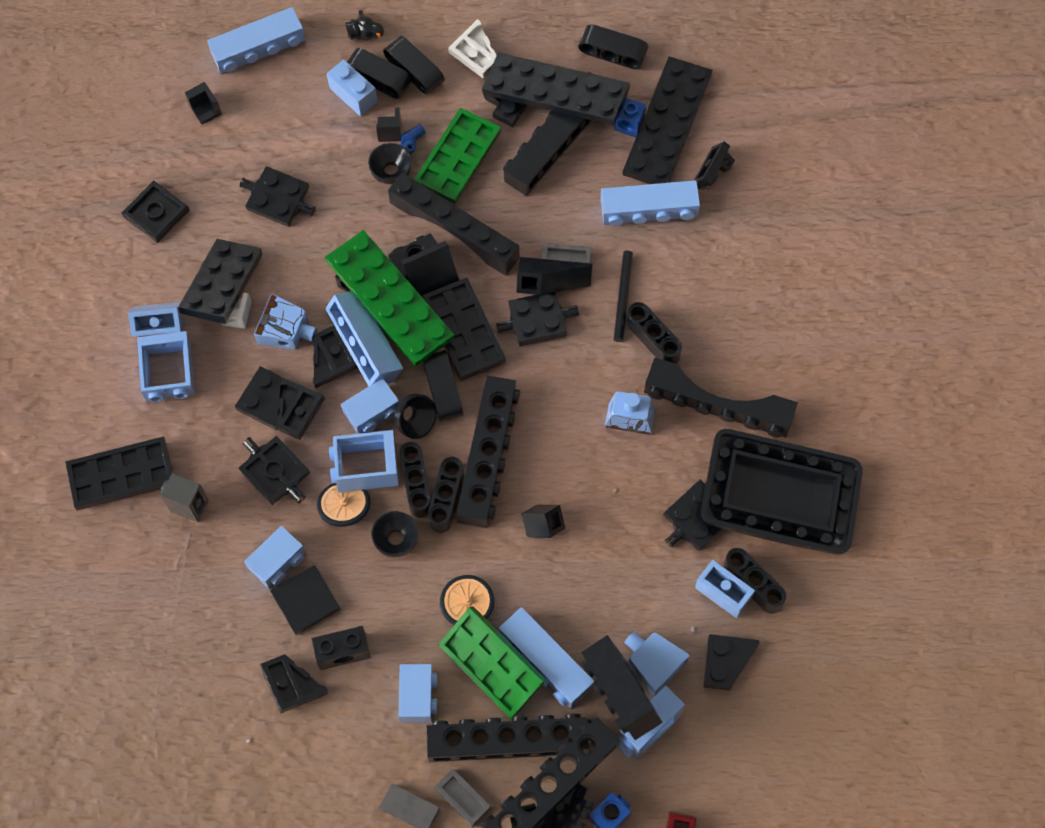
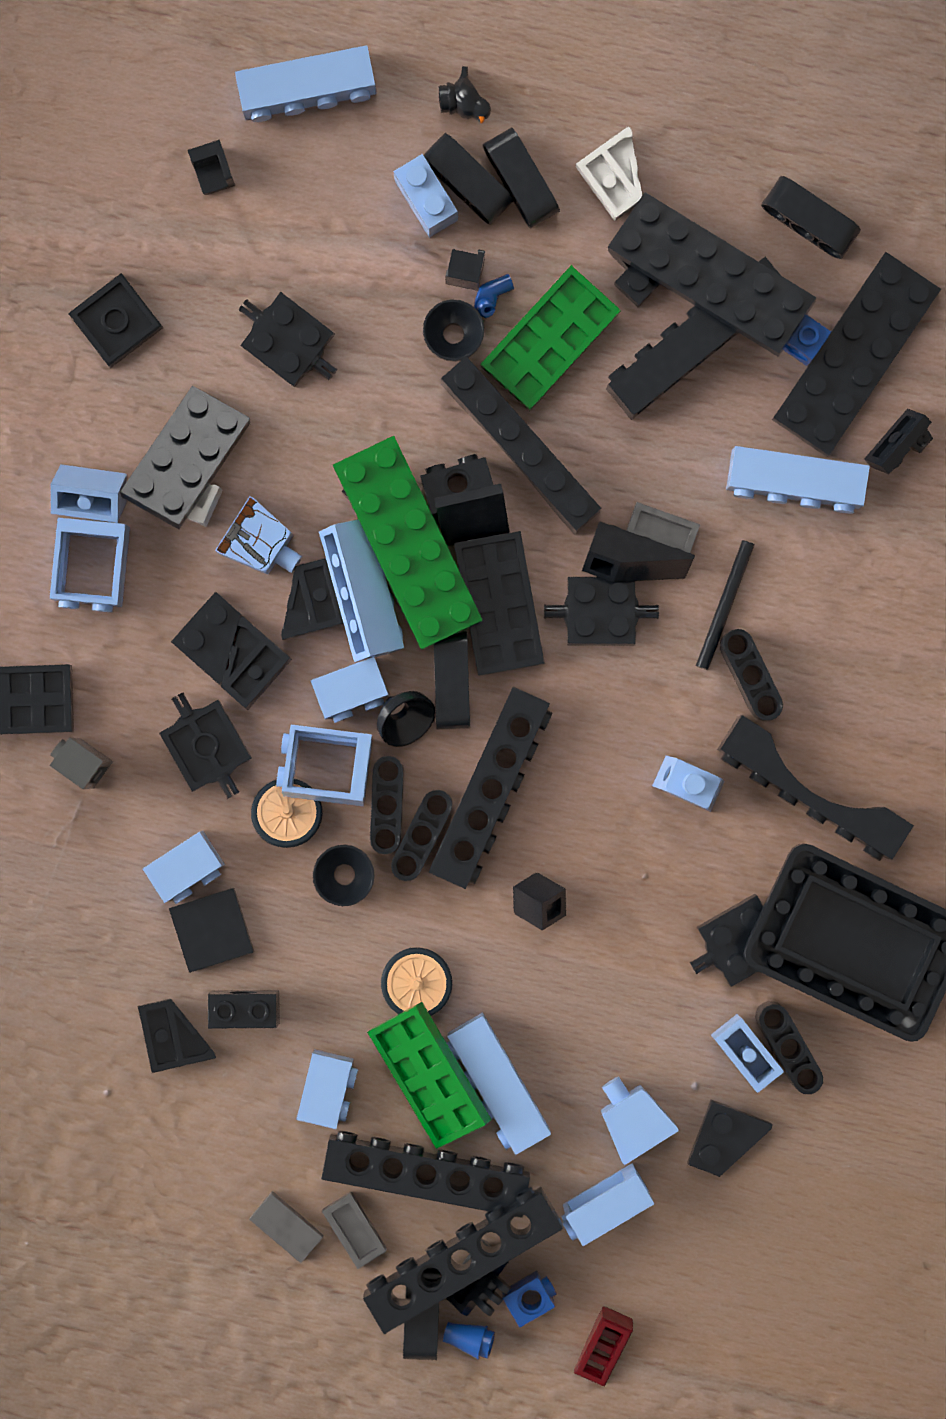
camera: 10 degrees right, 20 degrees up
black wedge [581,635,663,740] -> none

